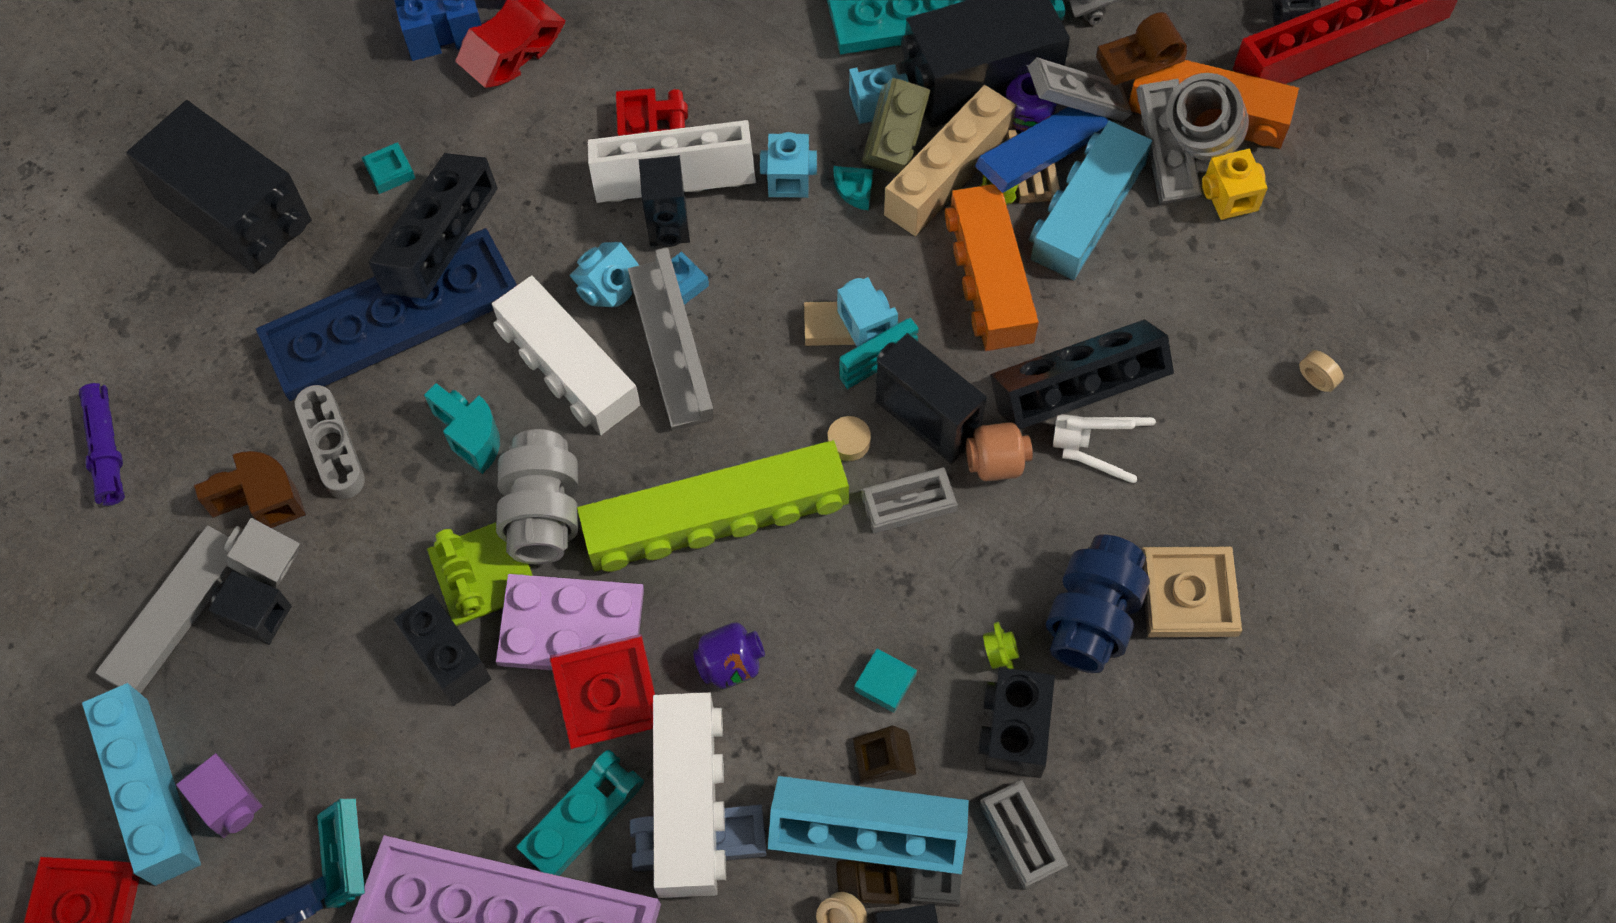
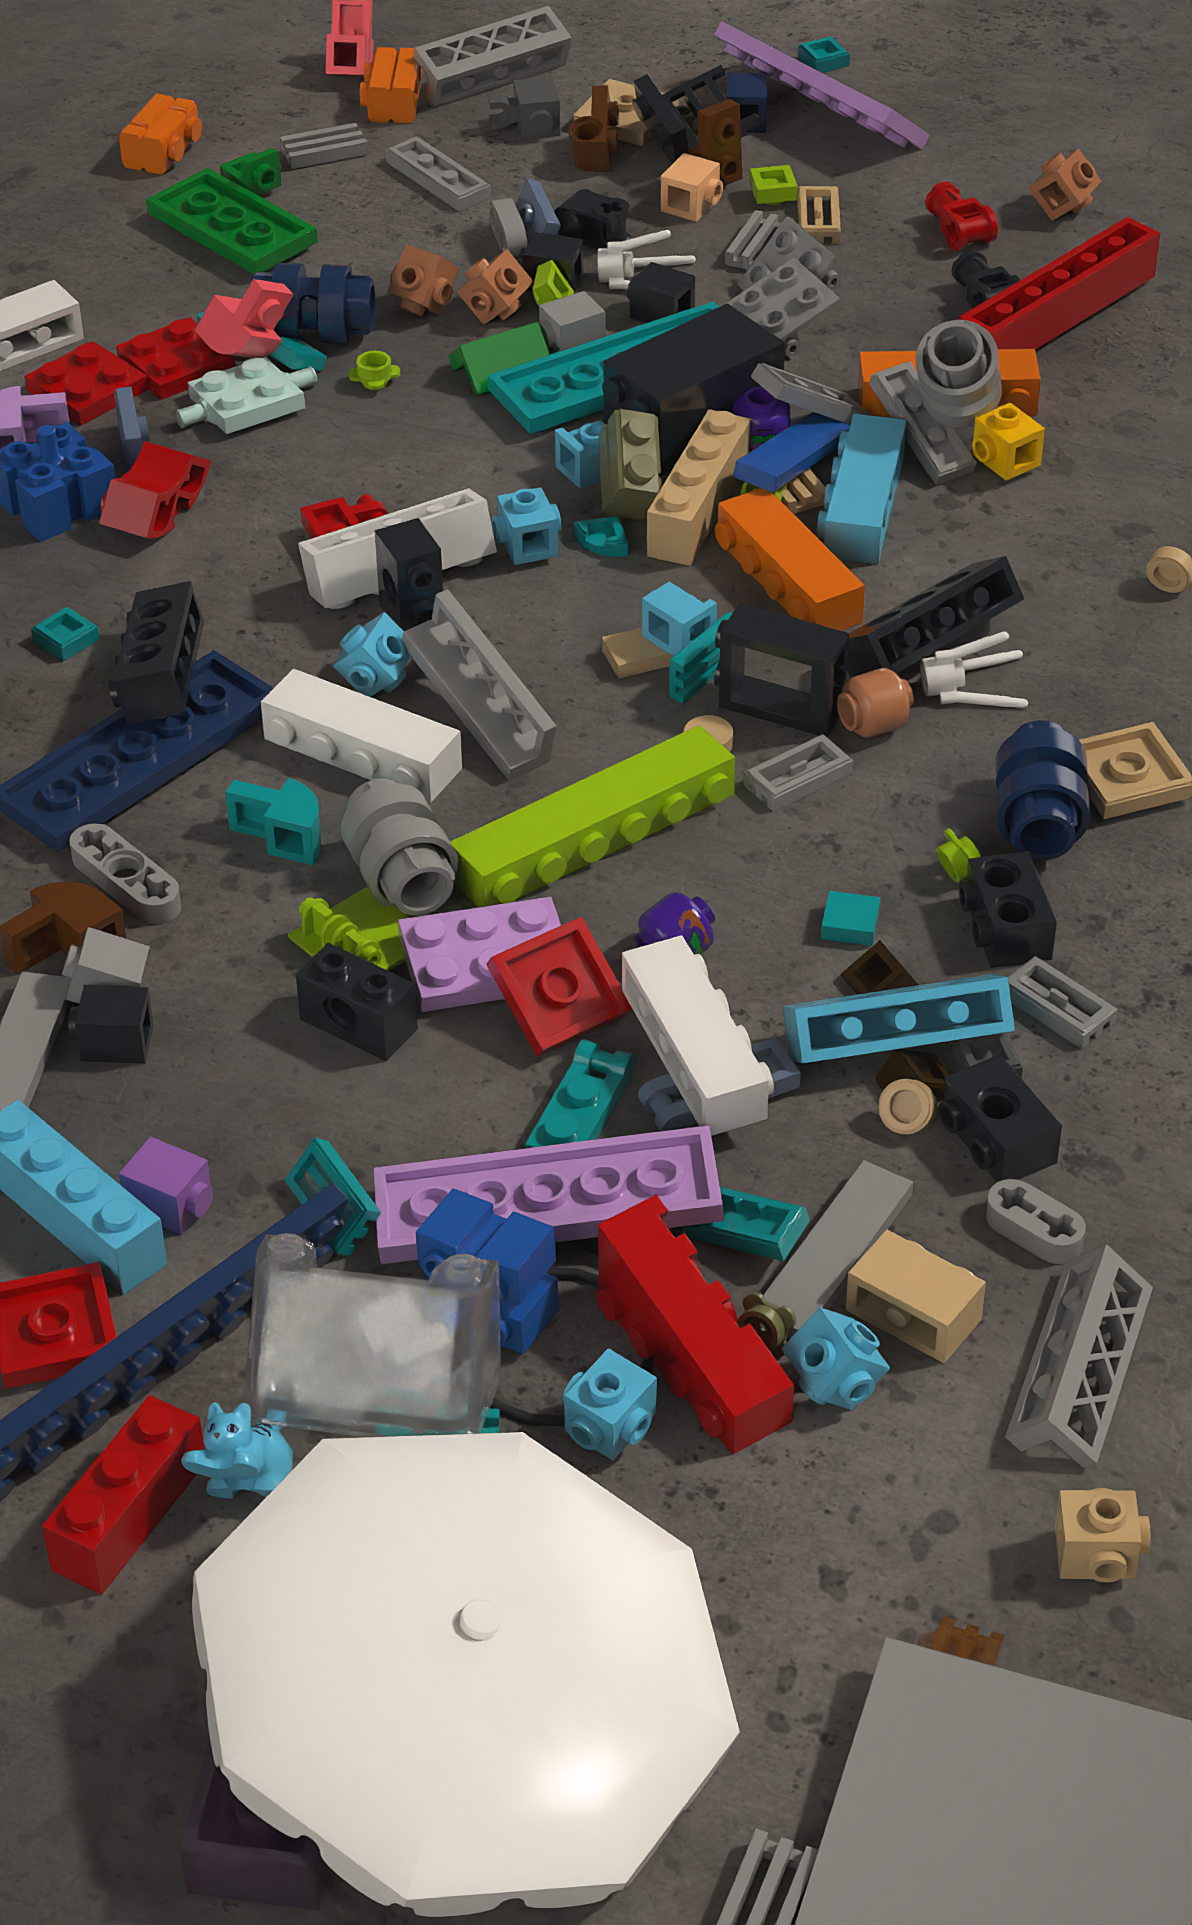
camera: 20 degrees left, 20 degrees down
reddish brown plate [1096,12,1187,86] -> none

